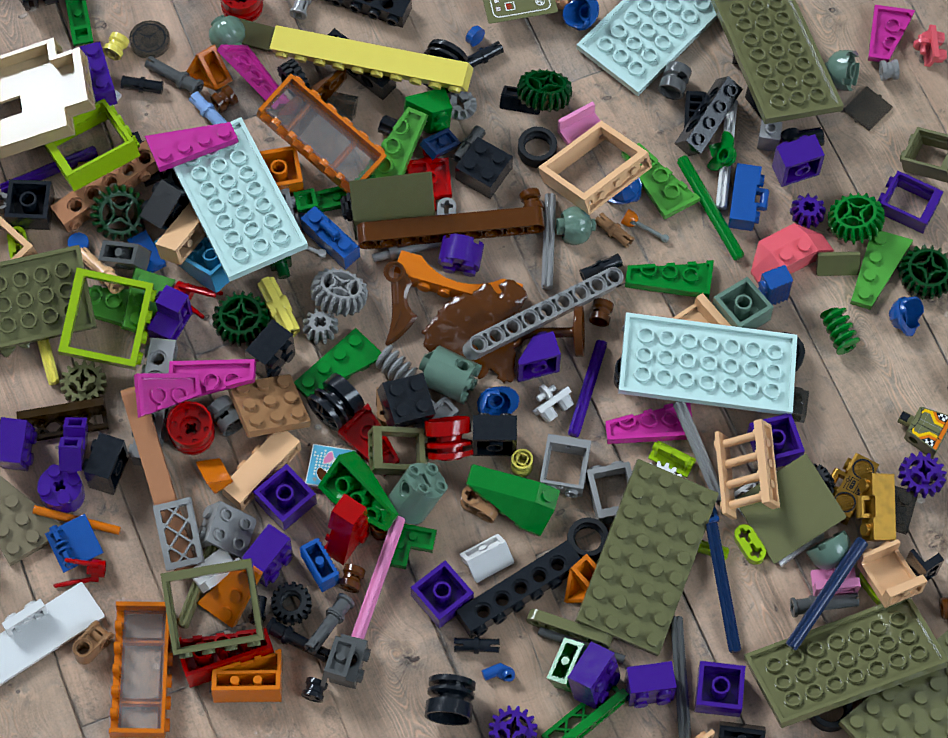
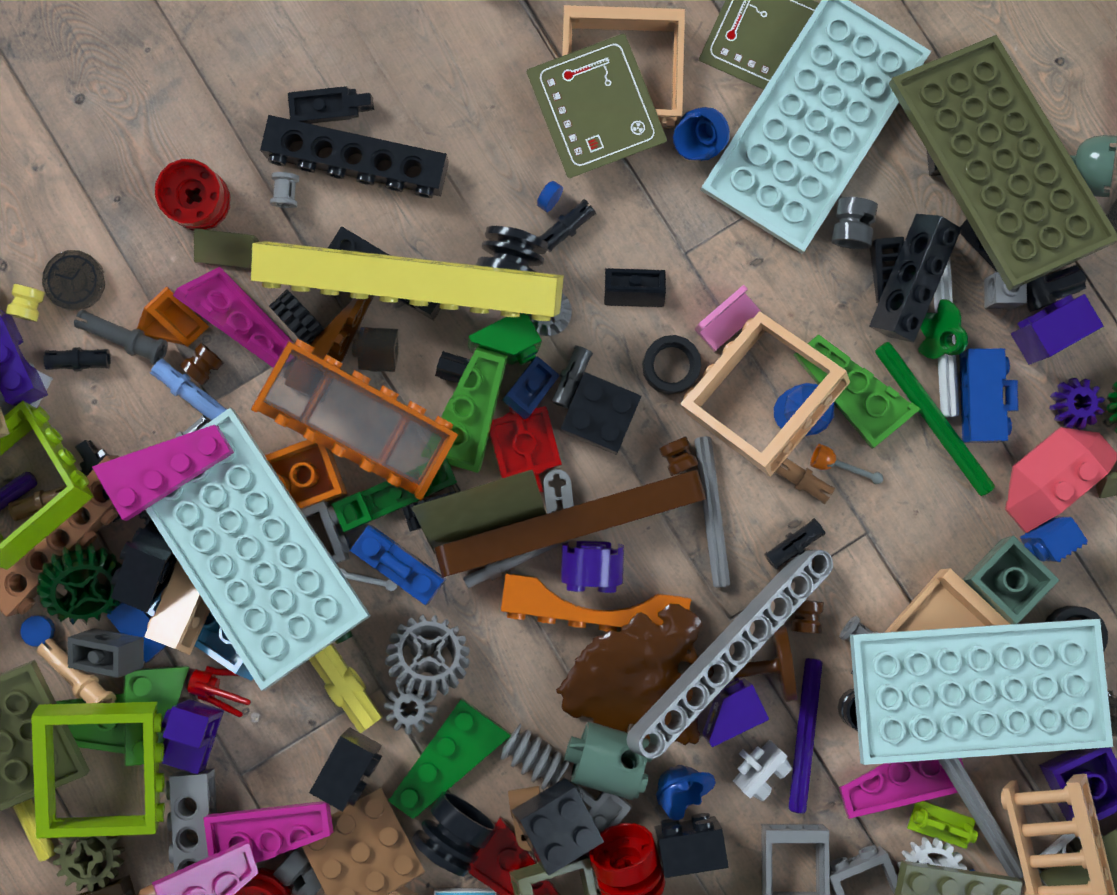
camera: 10 degrees left, 20 degrees up
sand green plant [209,15,245,49] -> none
dark green gear [212,290,270,348] -> none
reddish brown piece [384,261,418,346] -> none
light yellow wheel [511,449,533,477] -> none
dark green gear [517,68,573,112] -> none
sand green plant [556,206,596,245] -> none
green wing [625,260,714,299] -> none

